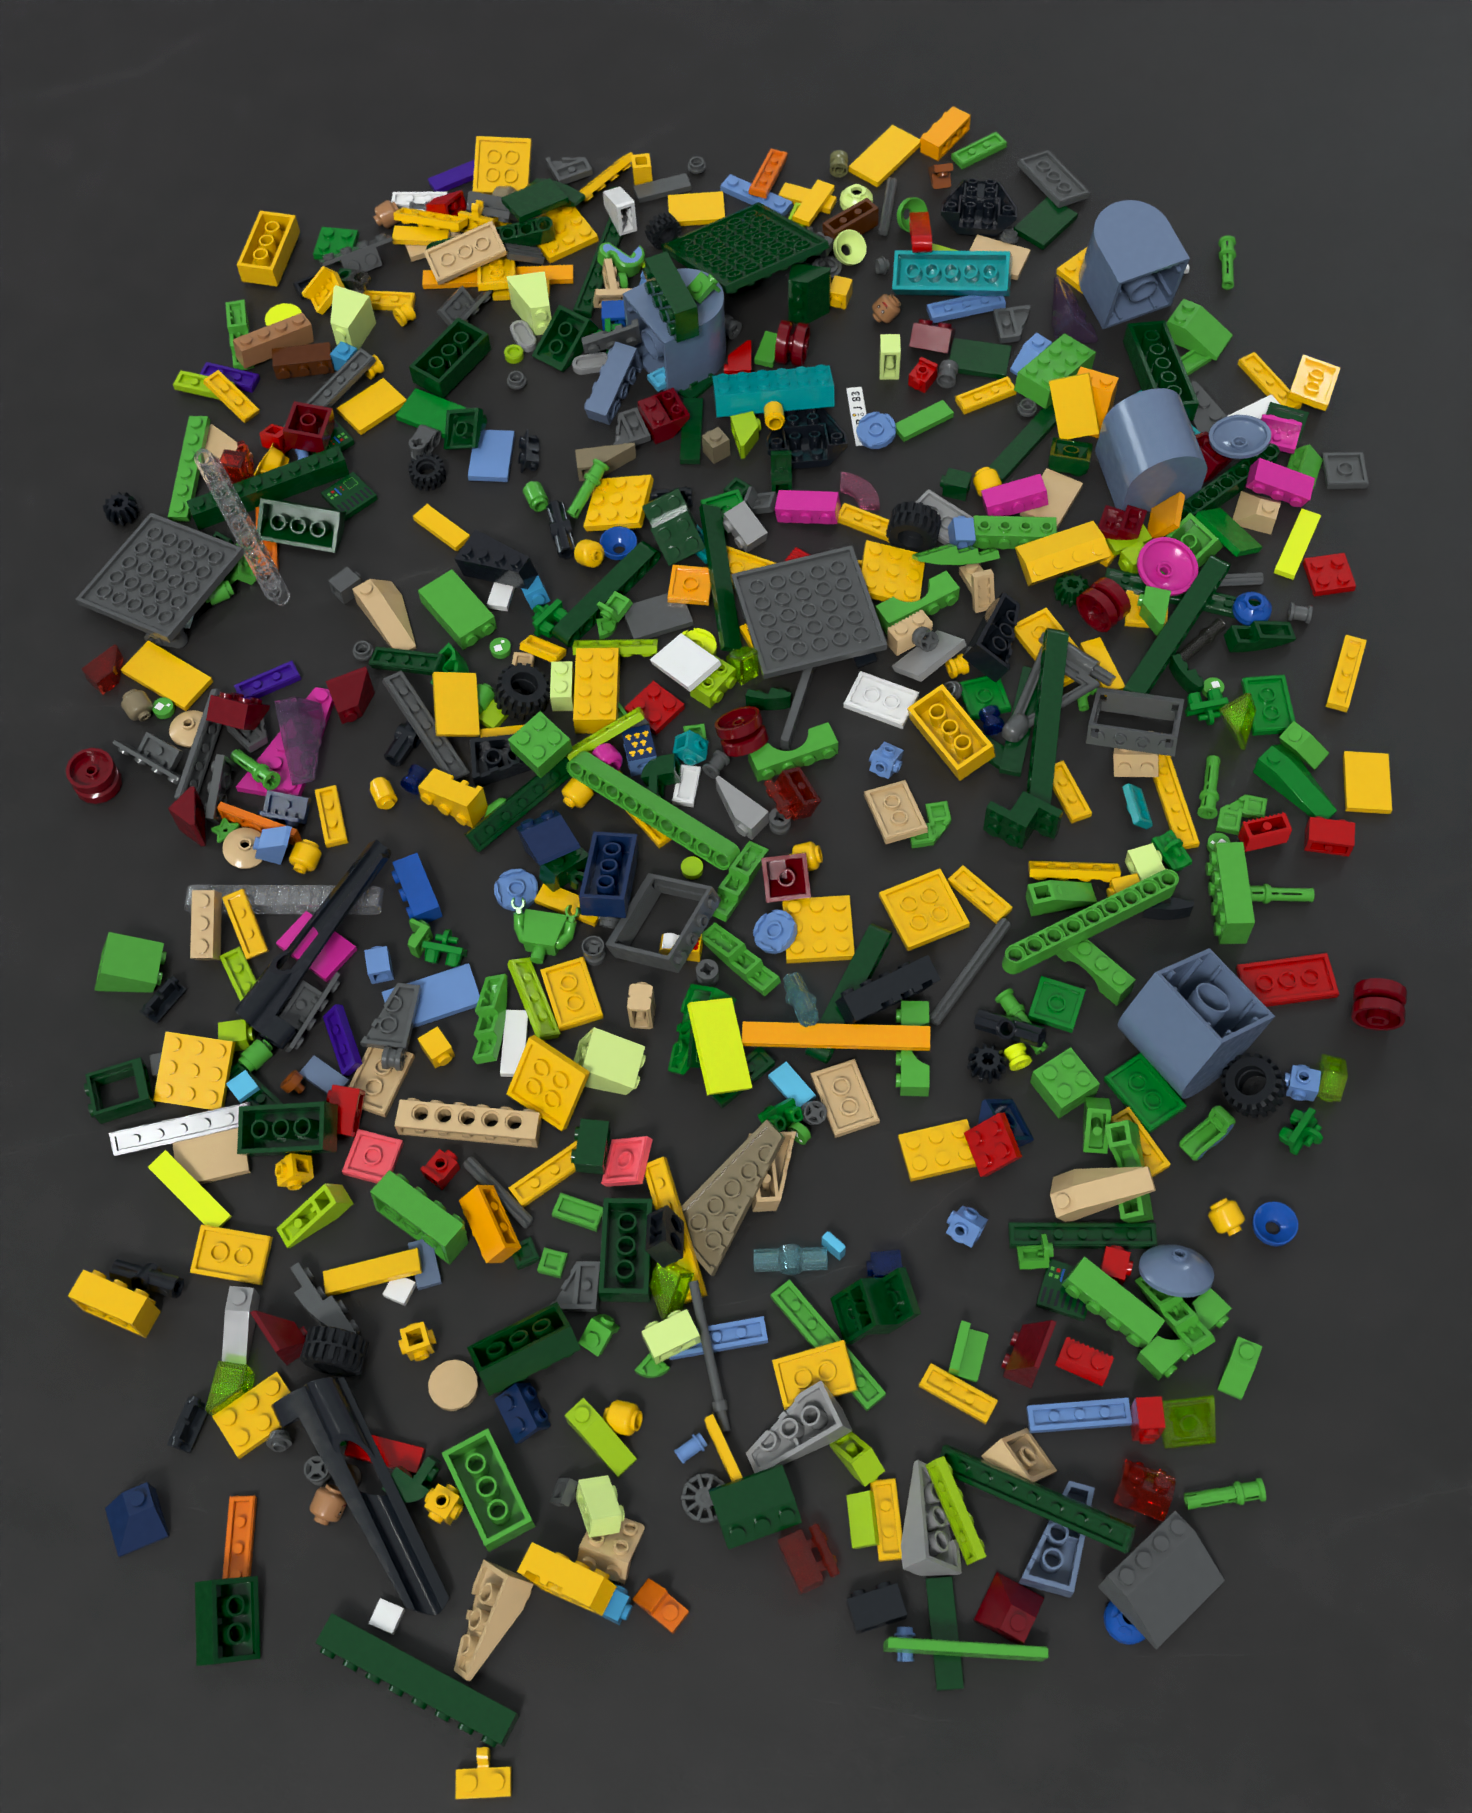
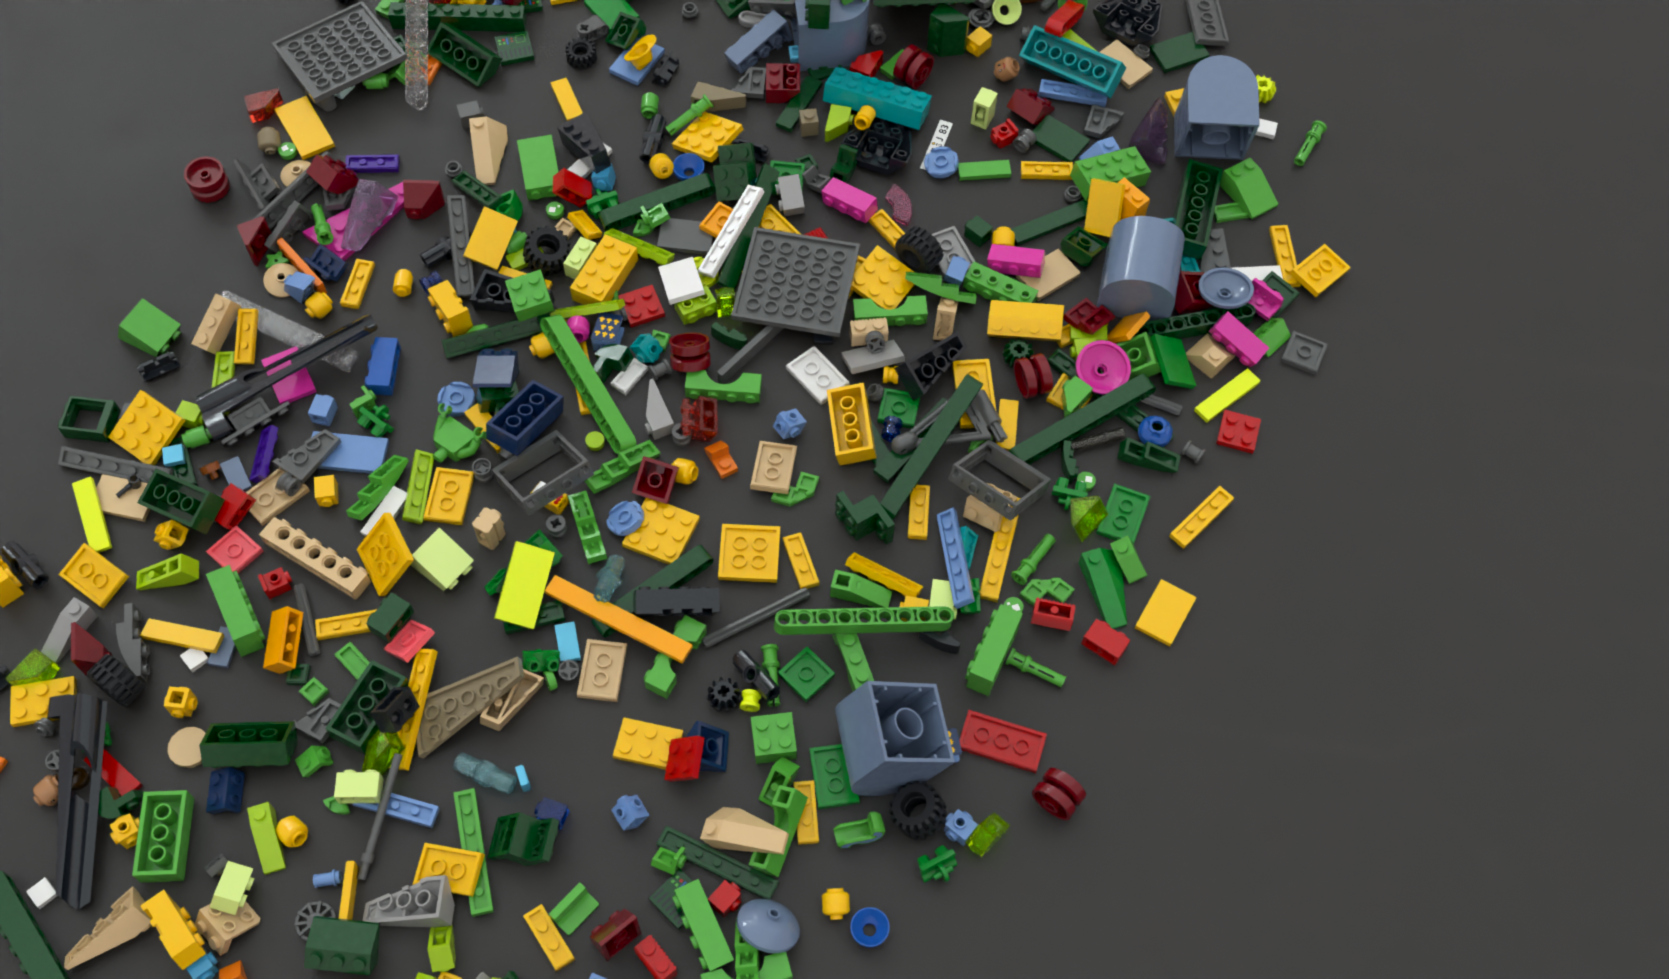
camera: 20 degrees right, 0 degrees up
none -> black hand [115,474,141,498]
none -> red brick [552,168,592,208]
none -> yellow piece [624,34,657,70]
none -> white tile [697,185,764,278]
none -> orange slope [704,440,738,479]
none -> medium blue tile [937,507,975,609]

